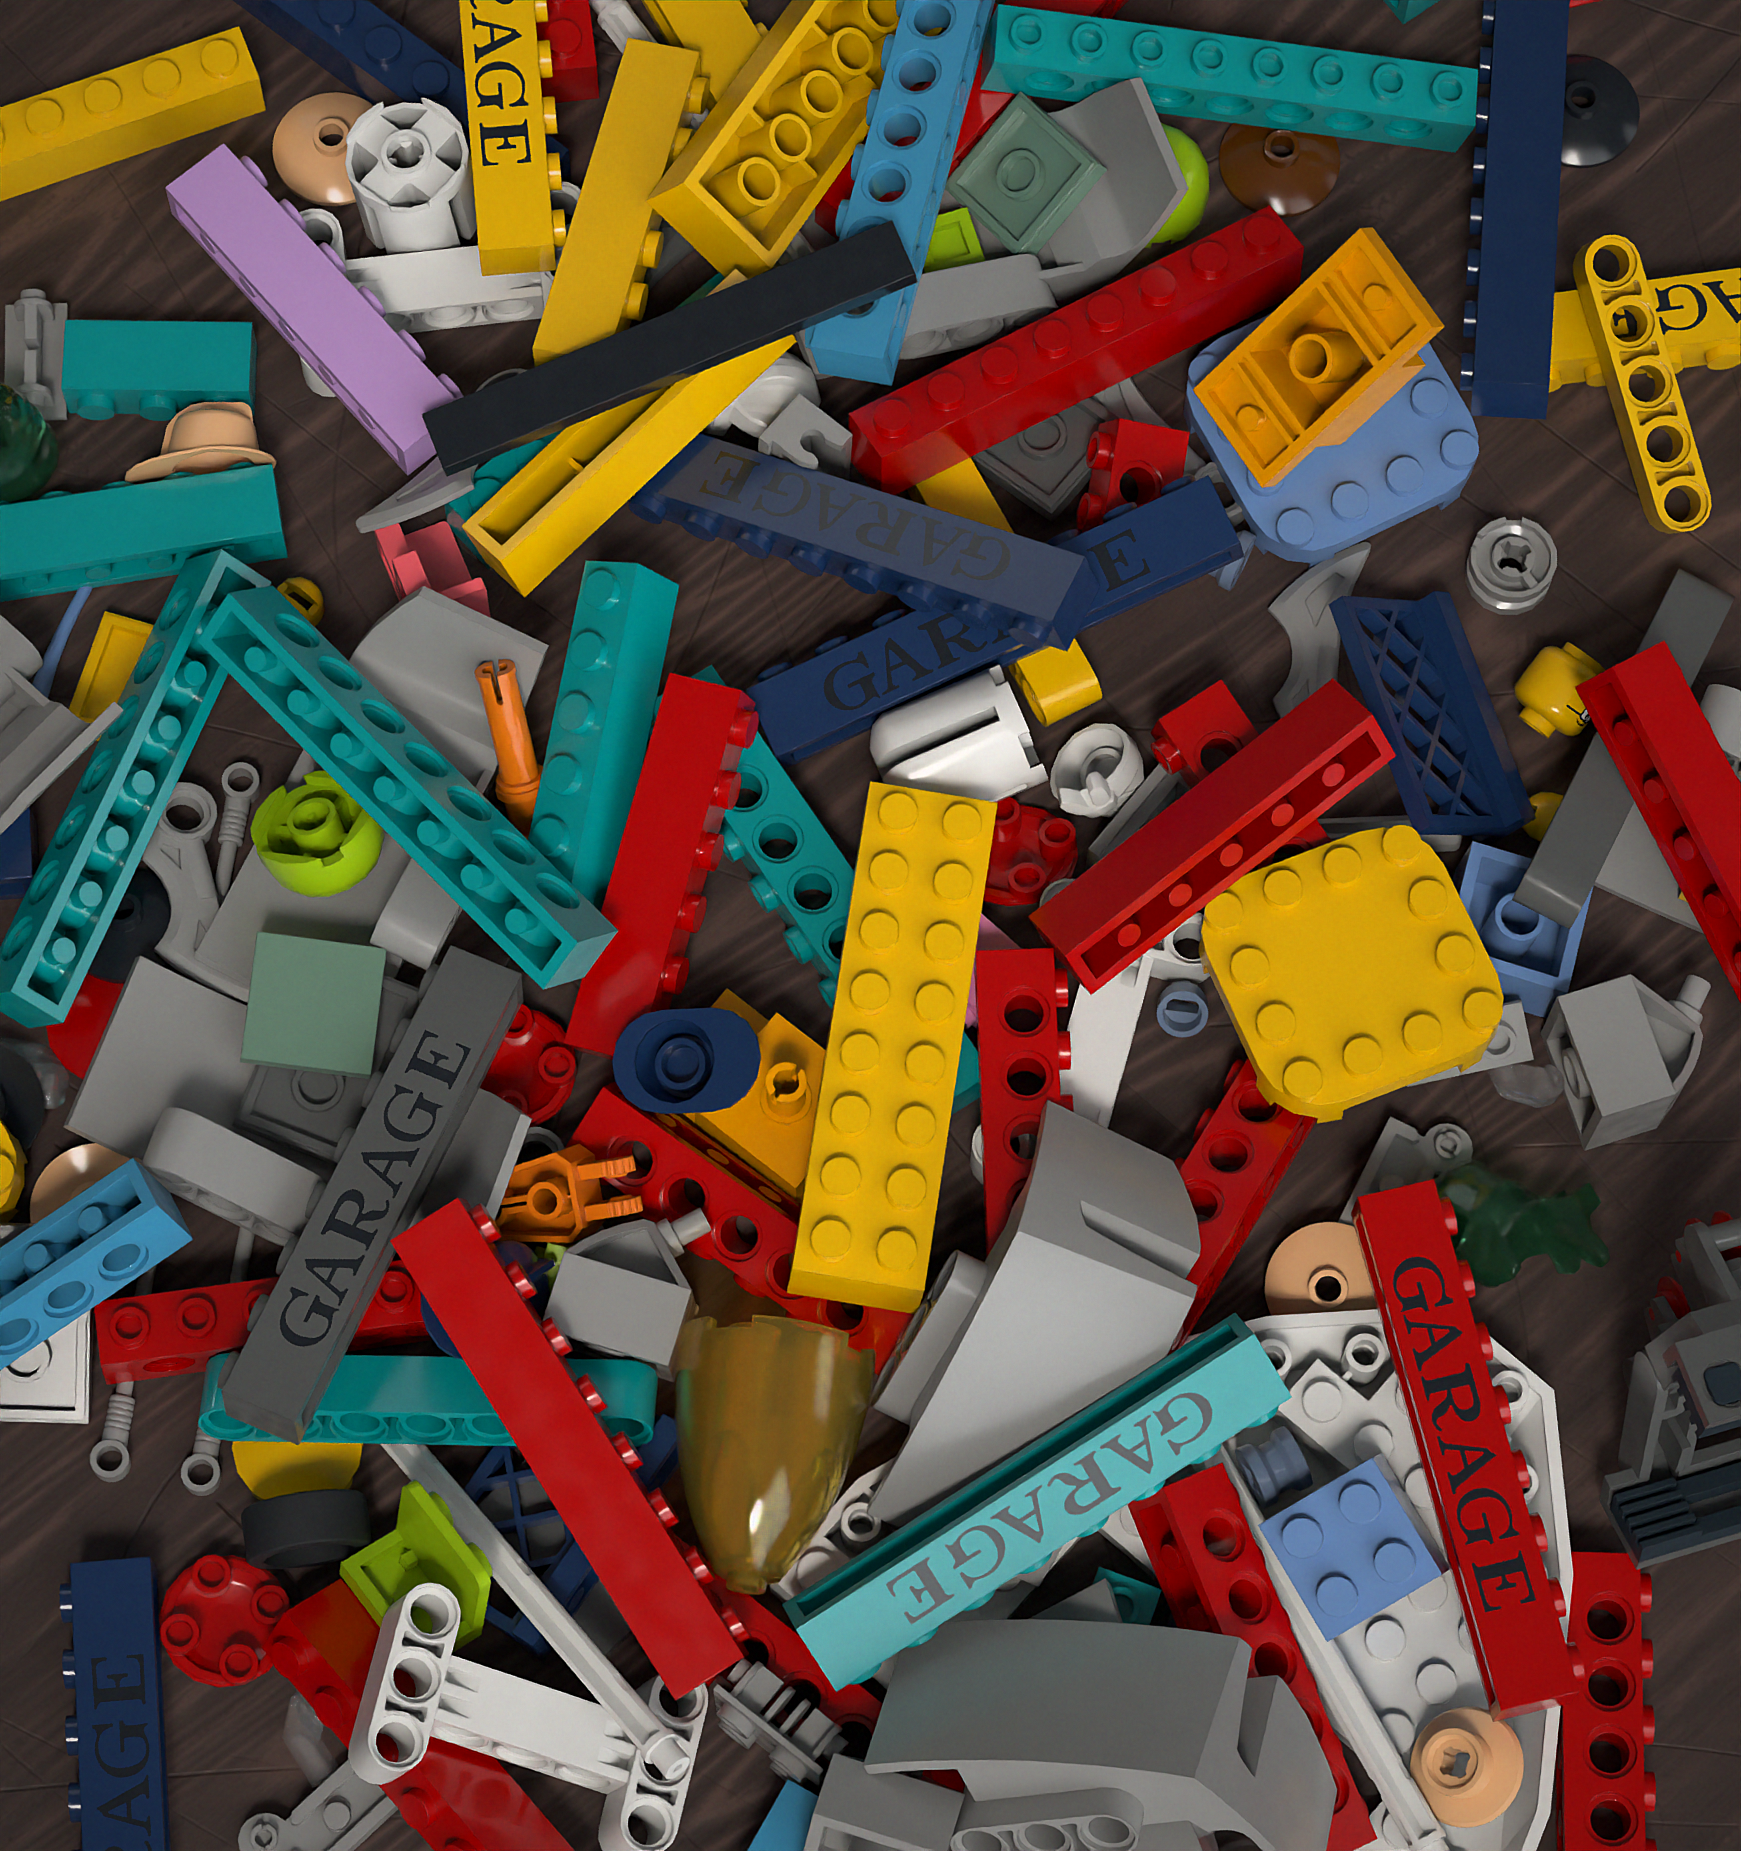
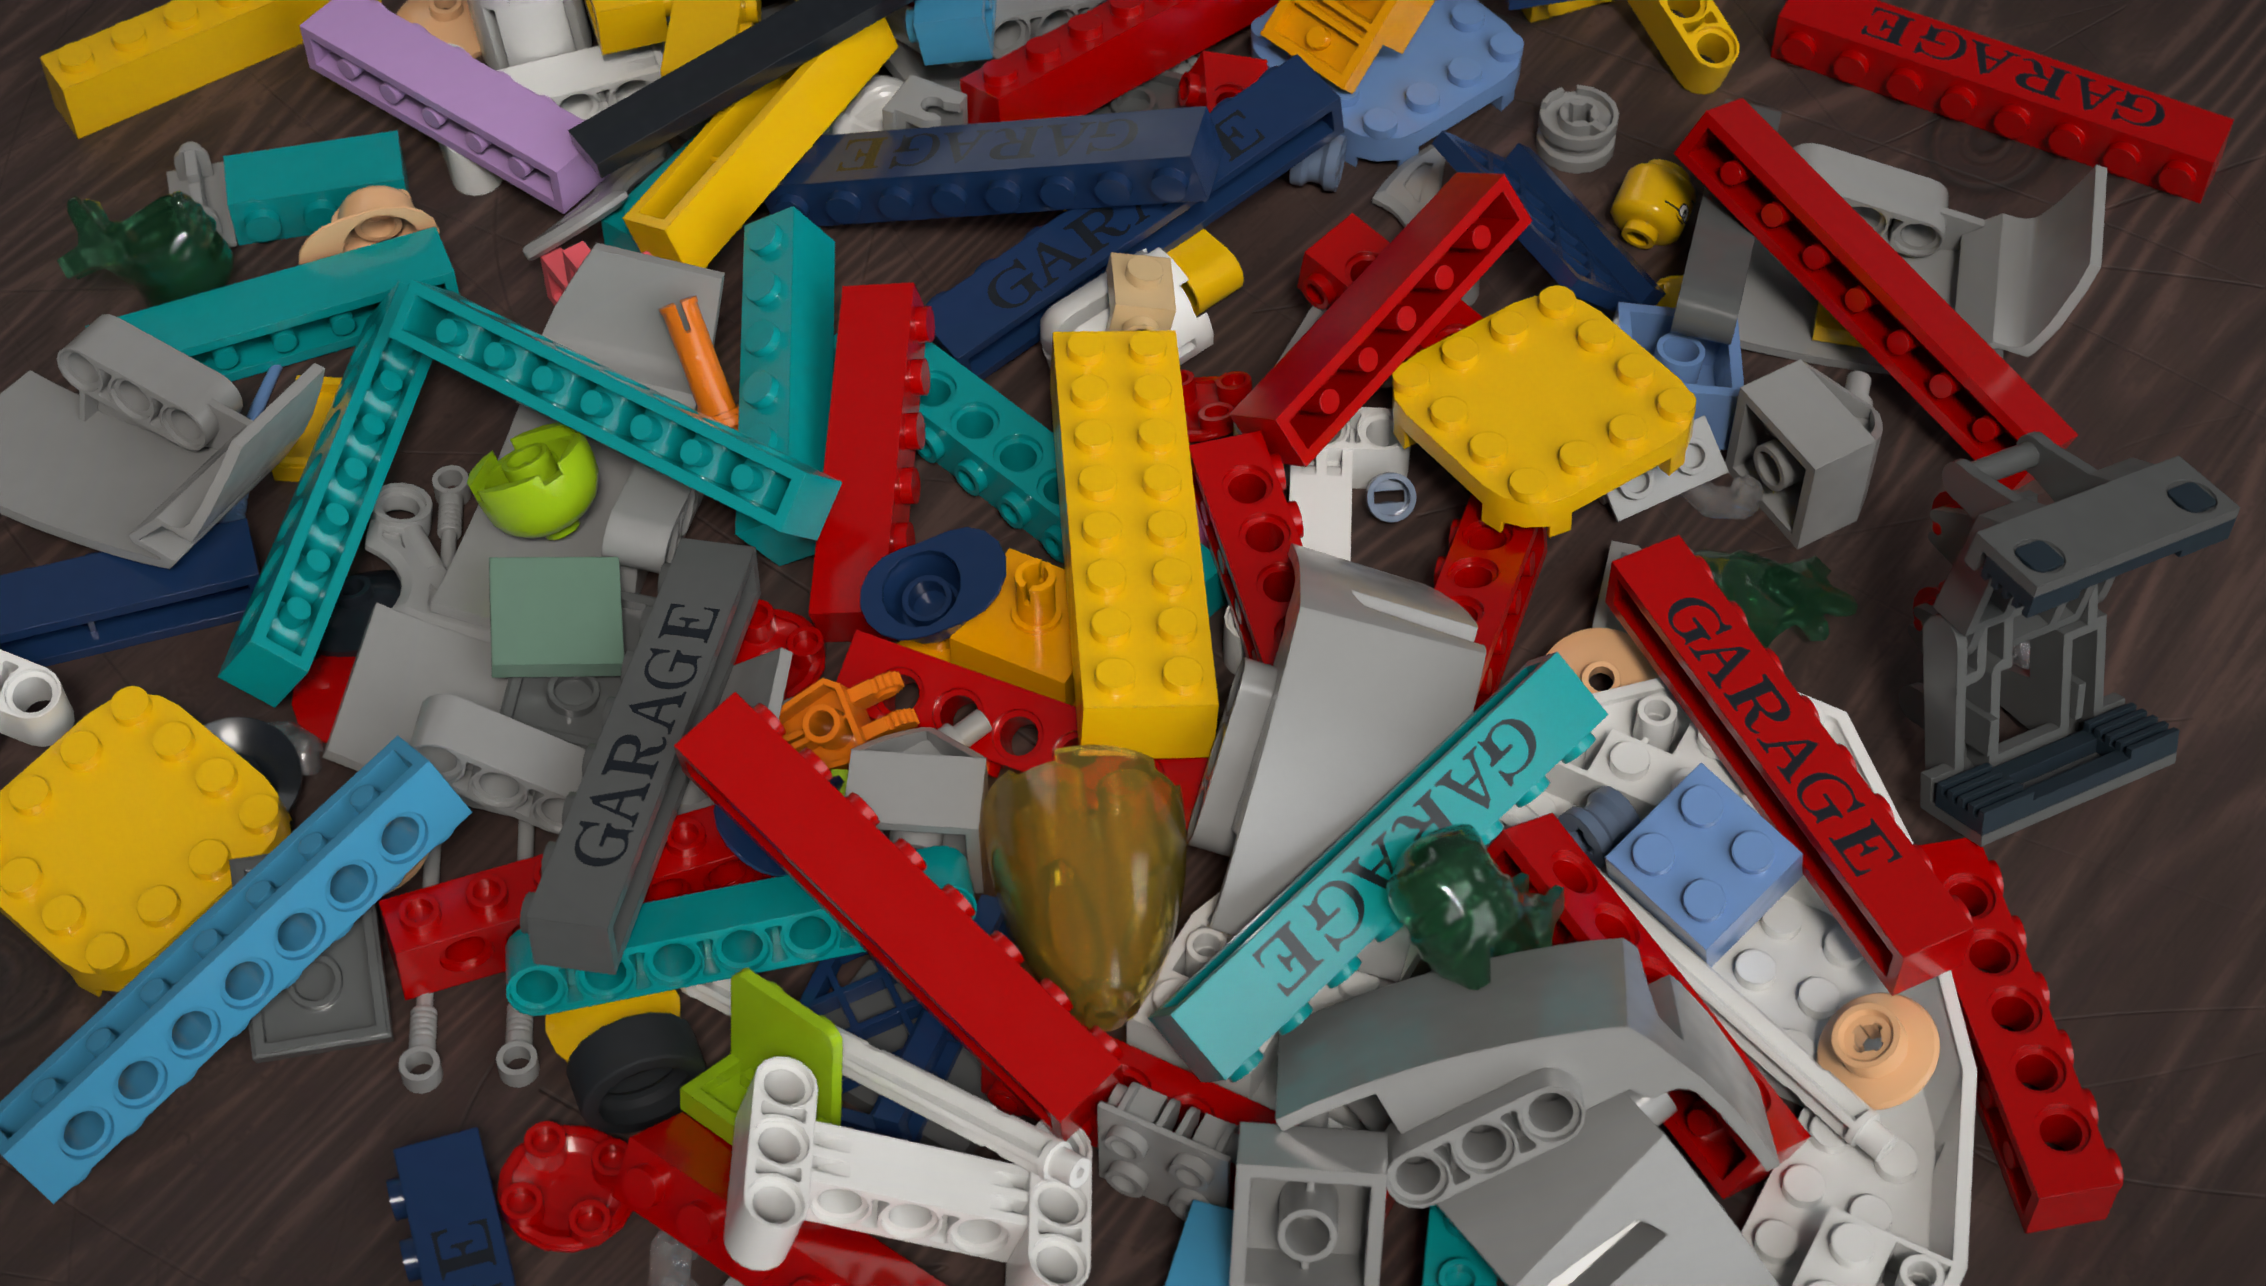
camera: 10 degrees left, 20 degrees down
white piece [1050,723,1145,818] -> none
none -> tan bracket [1106,252,1176,331]
none -> clear green piece [1386,824,1564,990]

